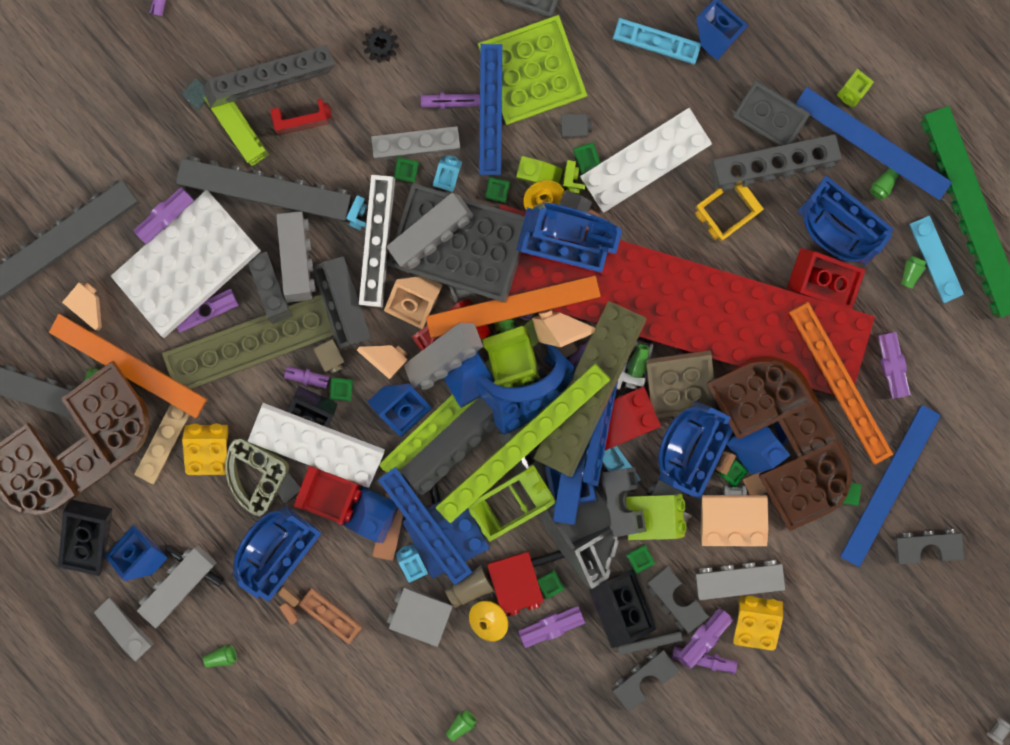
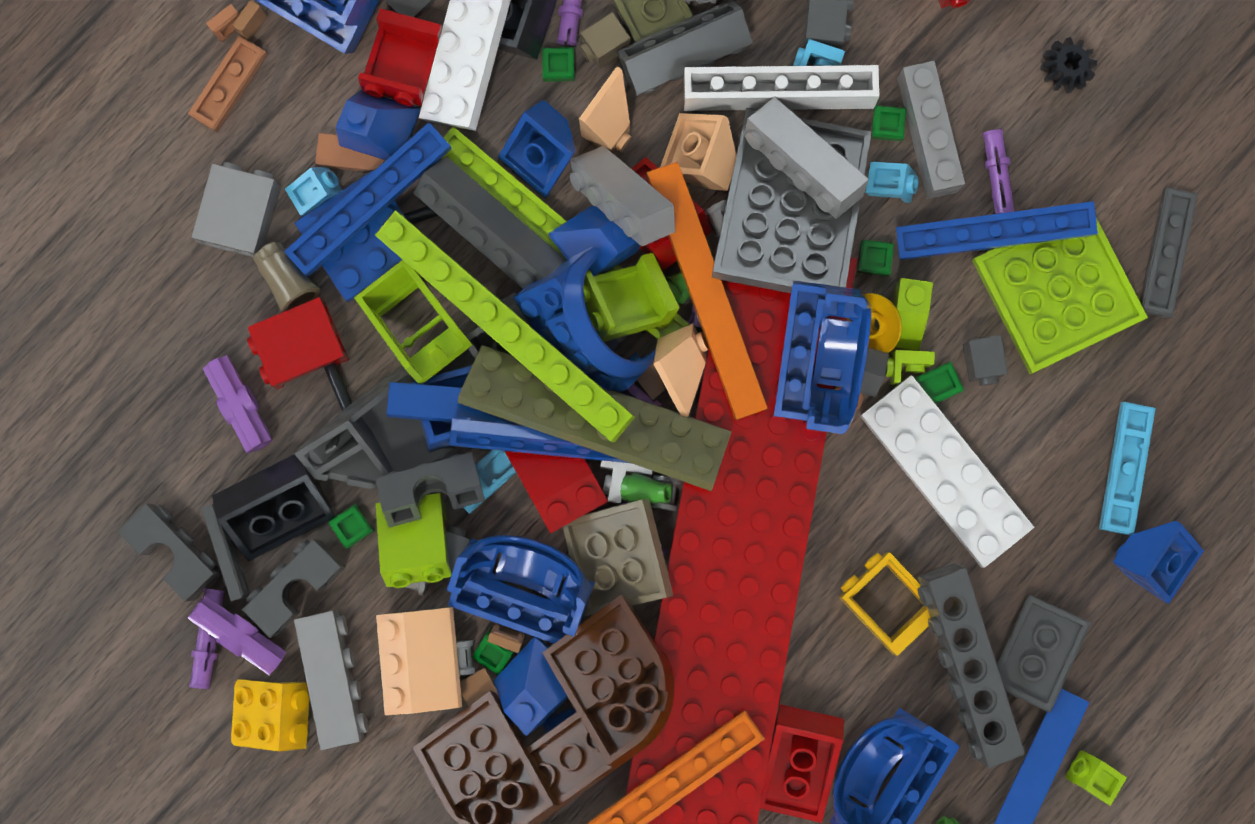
camera: 85 degrees right, 5 degrees down
bright green cone [446,710,477,742] -> none
yellow dish [469,601,508,642] -> none
green tile [537,570,565,599] -> none

